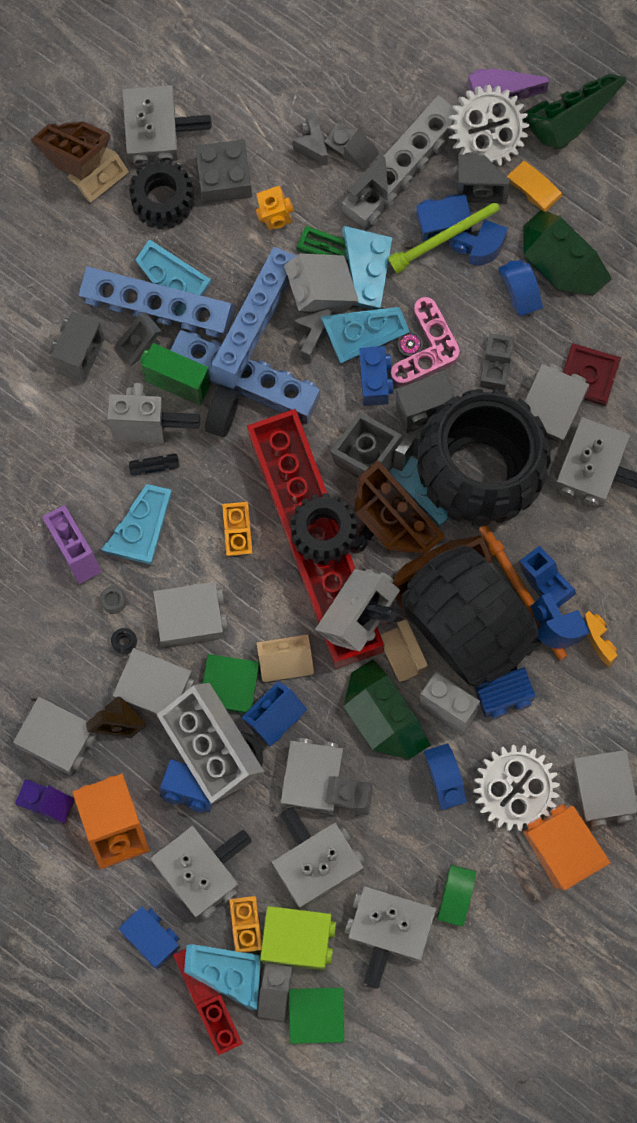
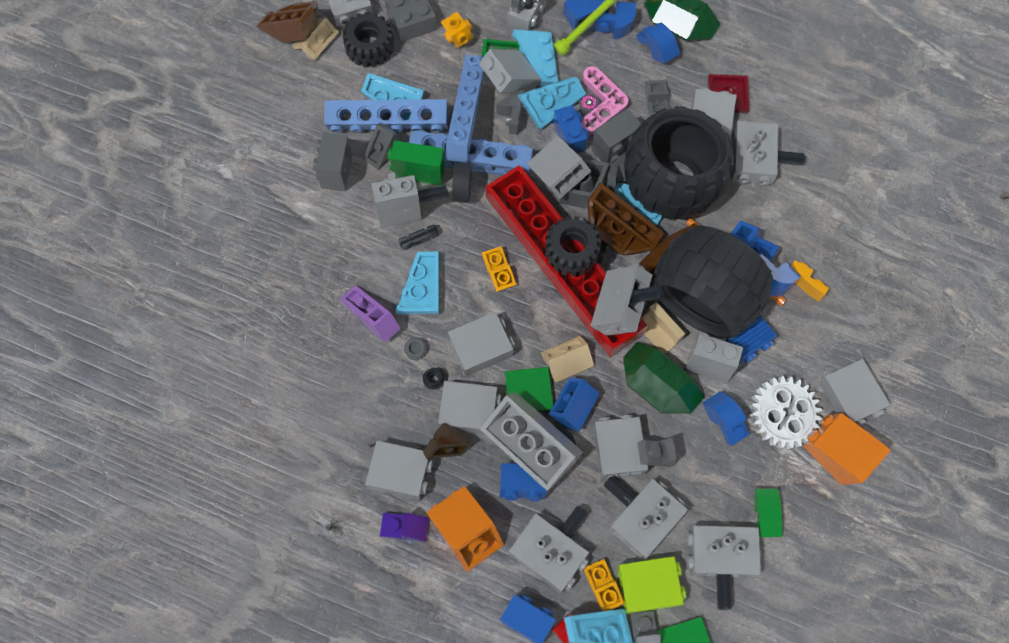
camera: 20 degrees left, 5 degrees down
none -> light grey brick [526,136,591,199]

